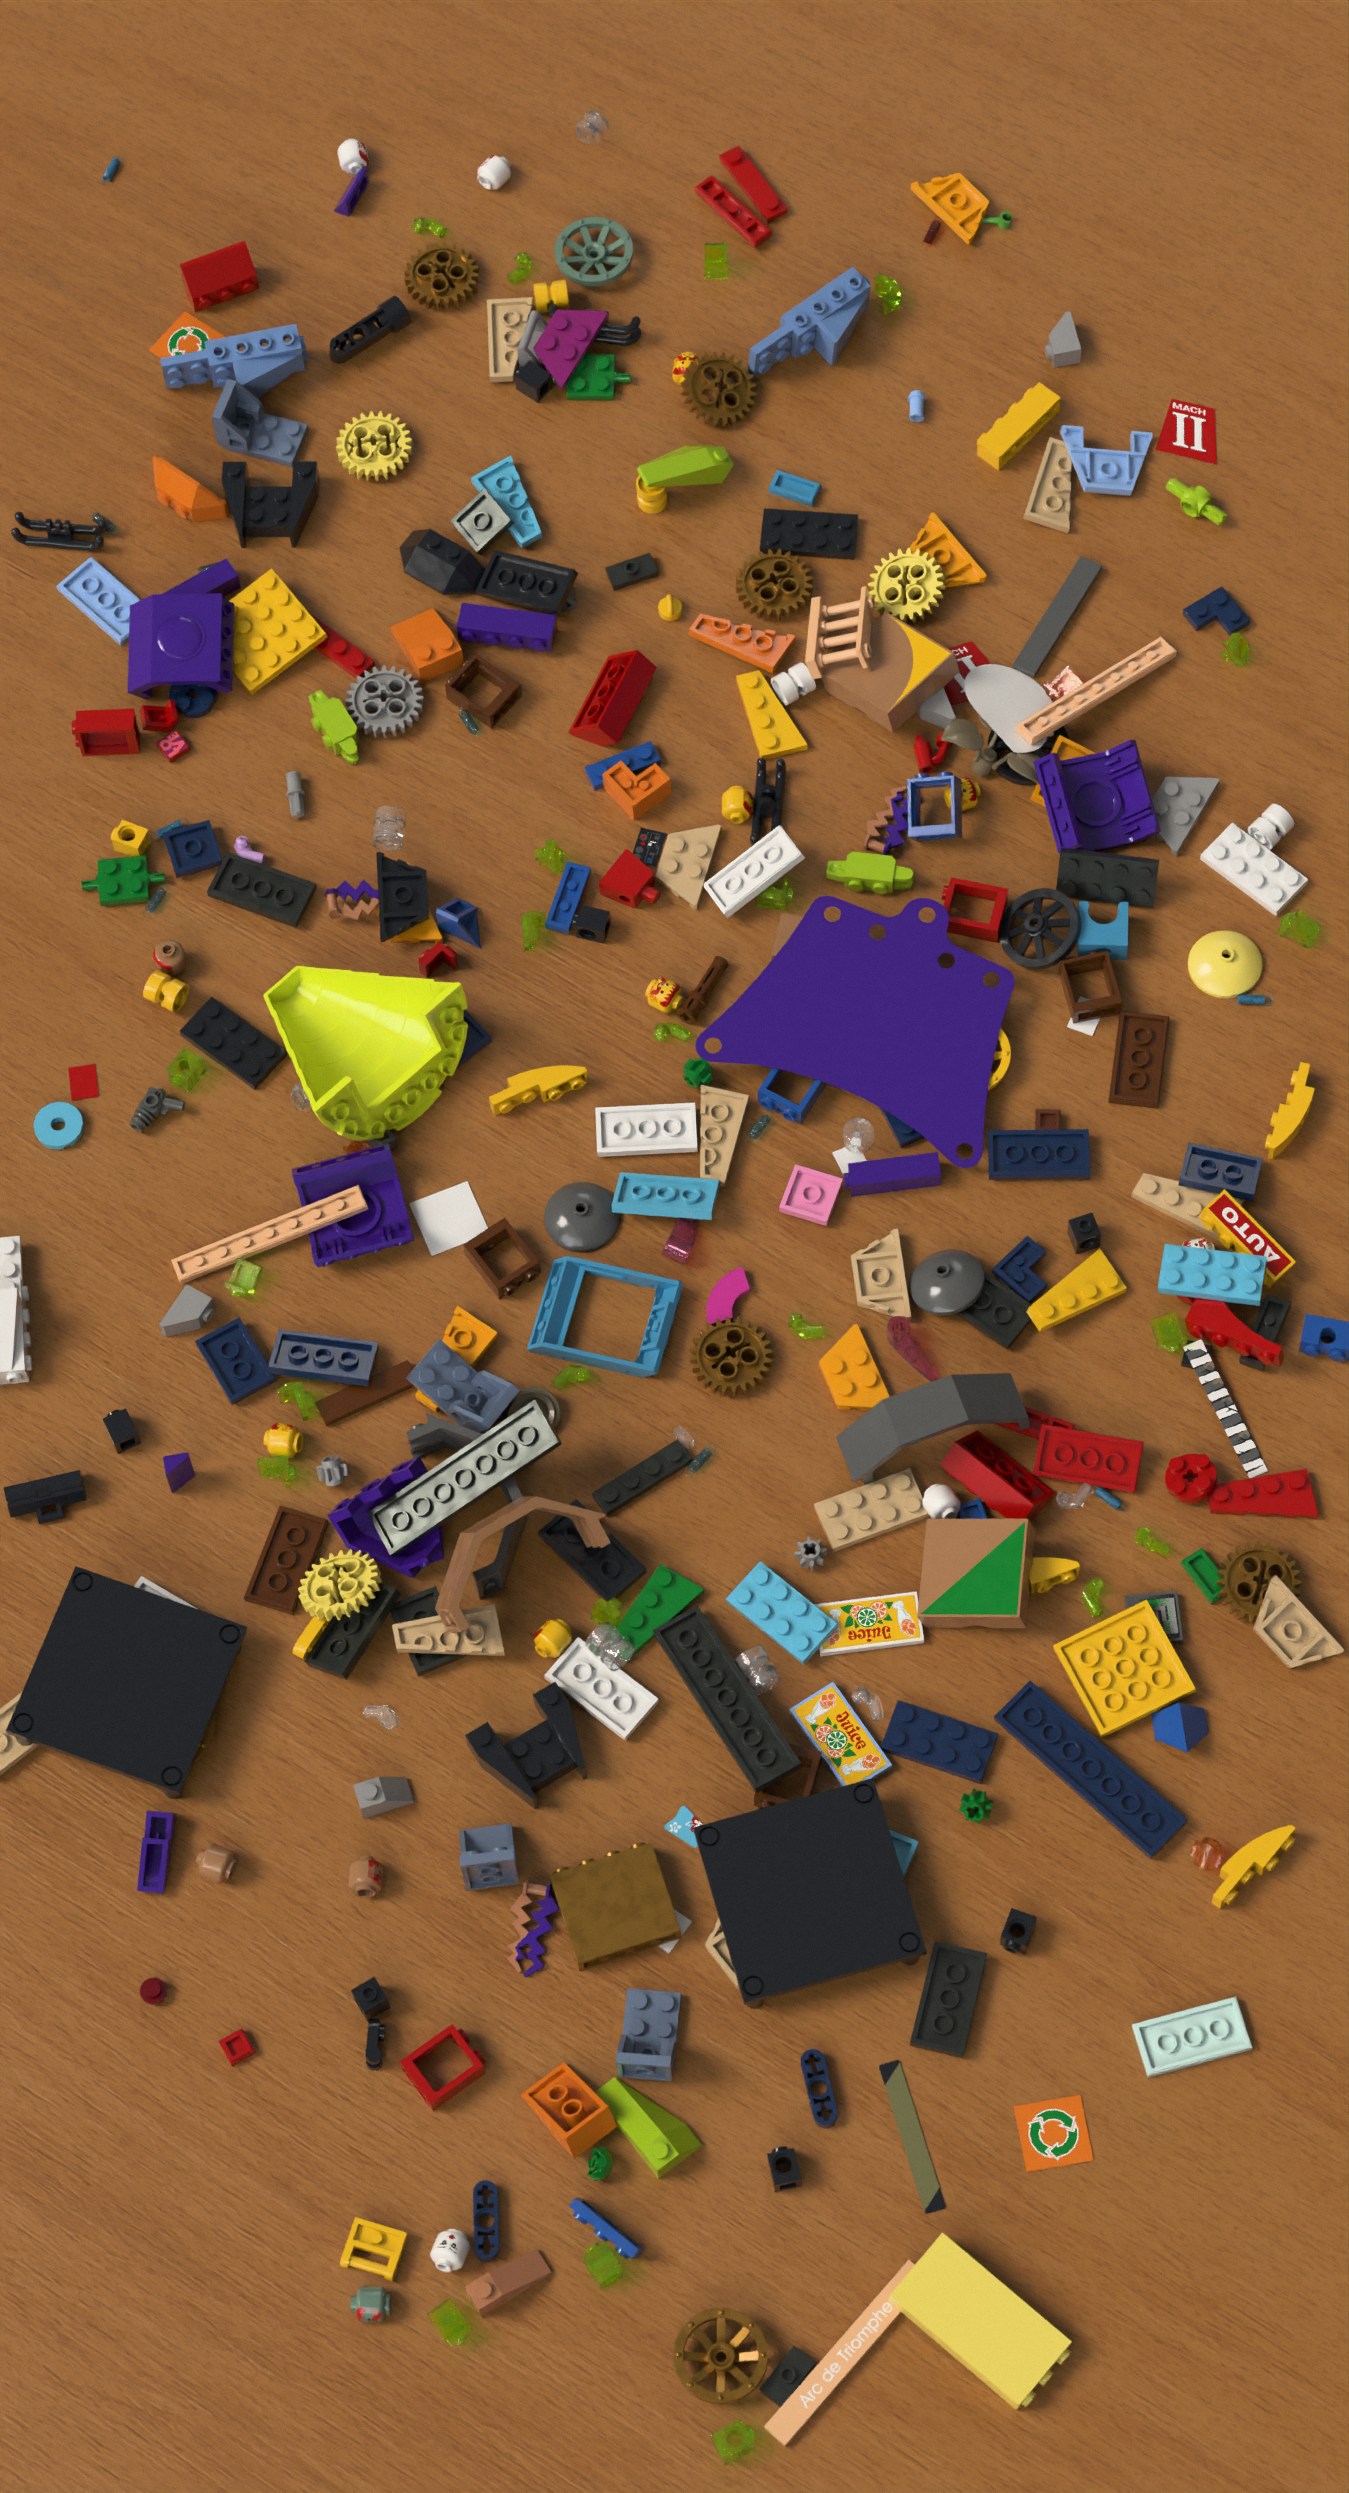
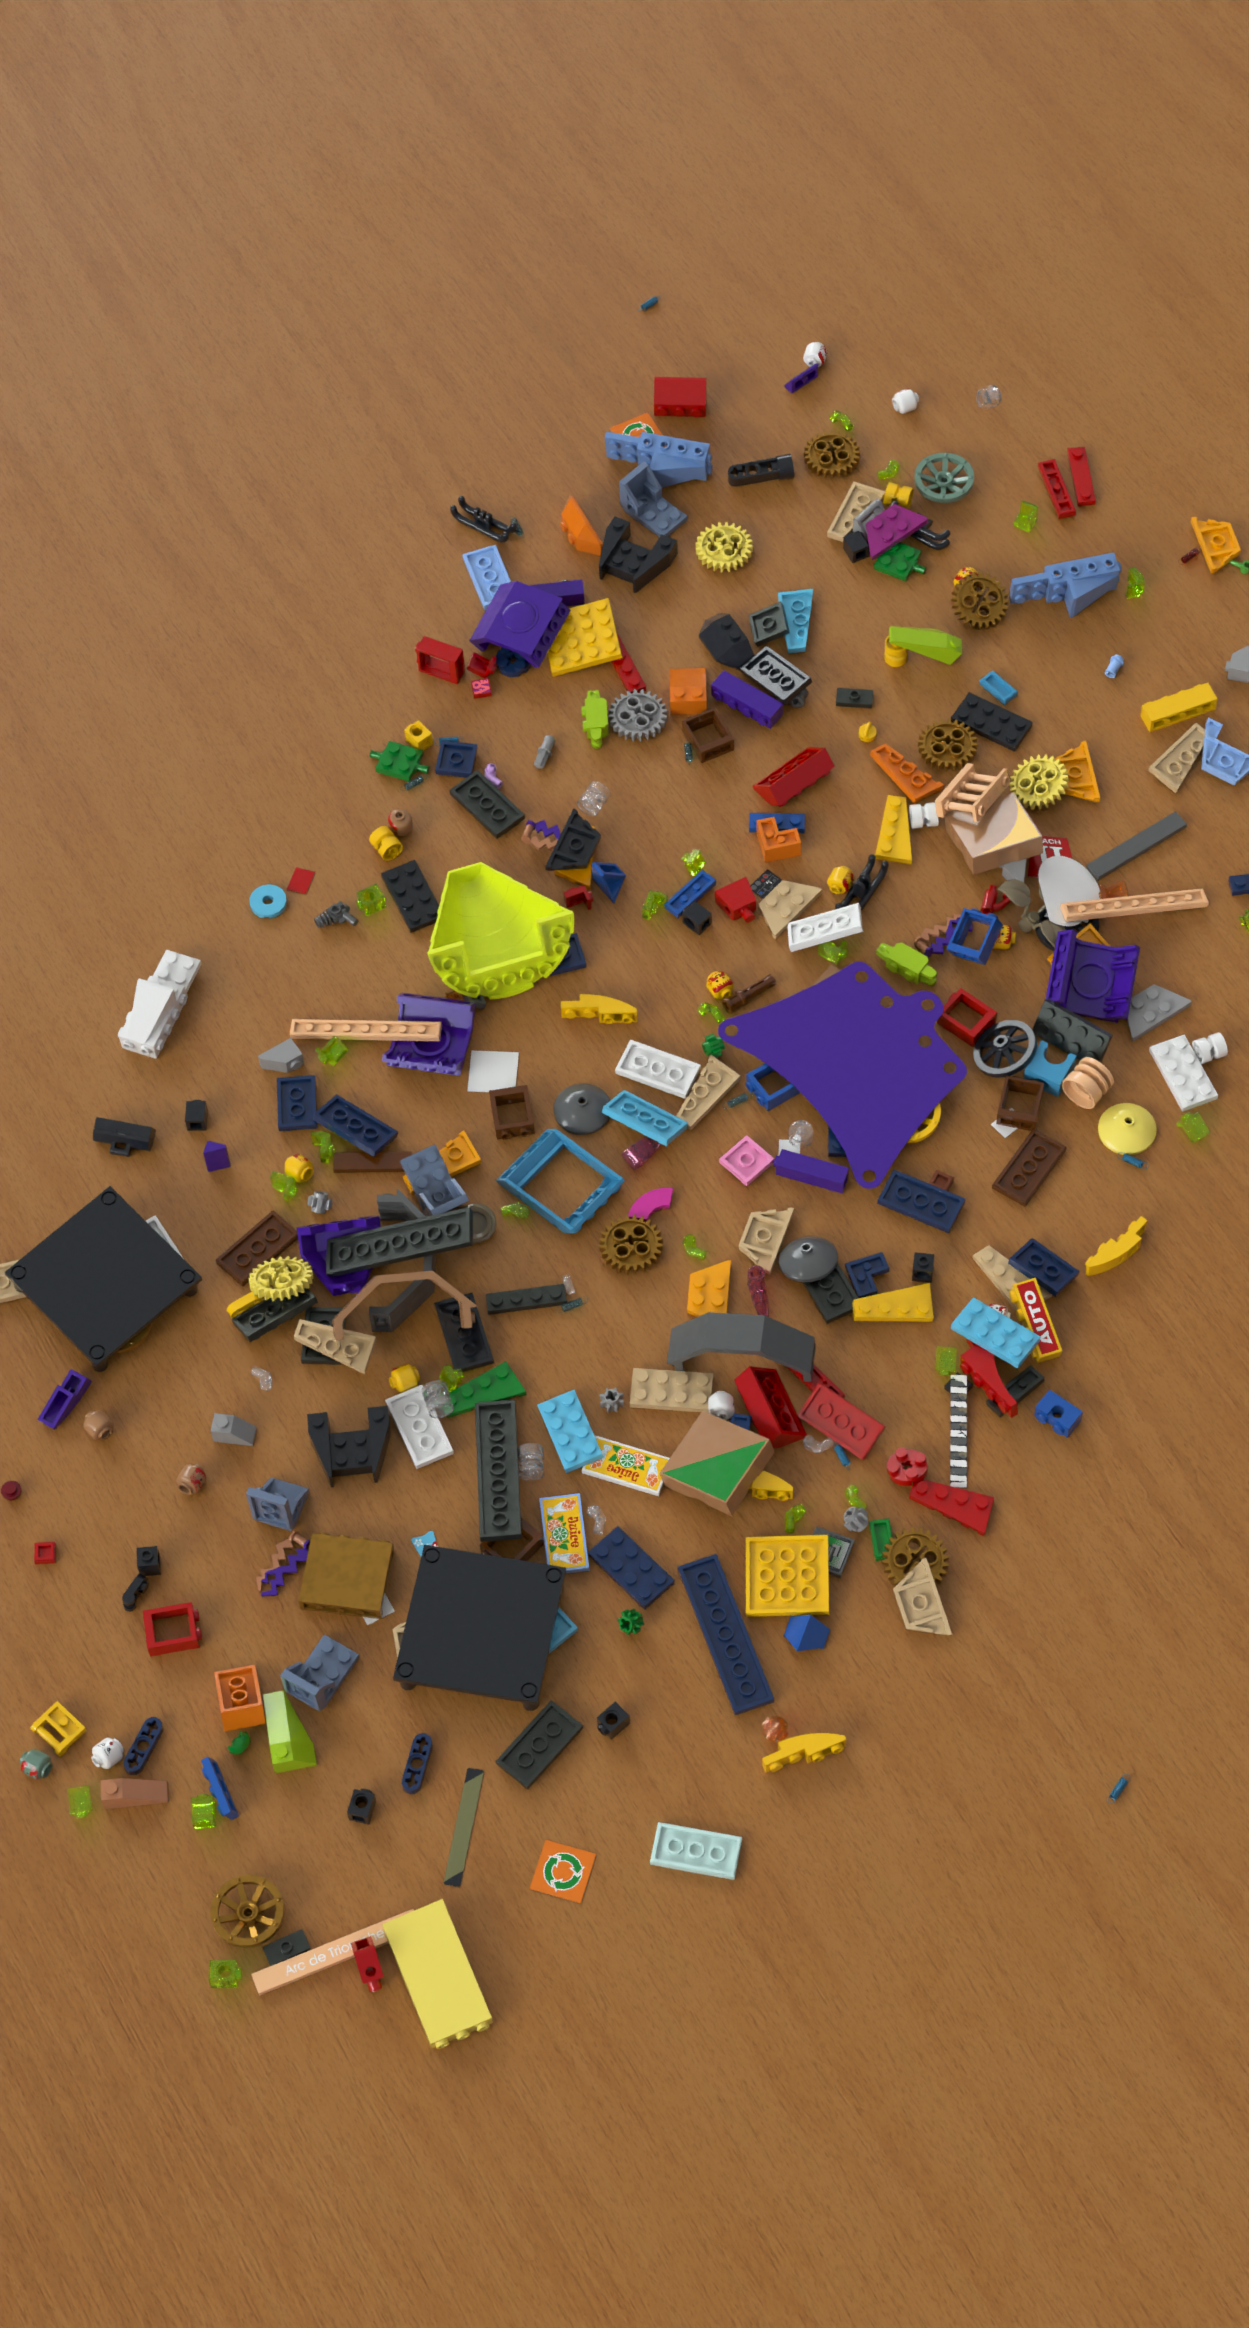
camera: 25 degrees right, 5 degrees down
none -> red torso [350,1936,384,1992]
none -> light grey gear [843,1507,868,1532]
none -> light nougat wheel [1062,1057,1114,1109]

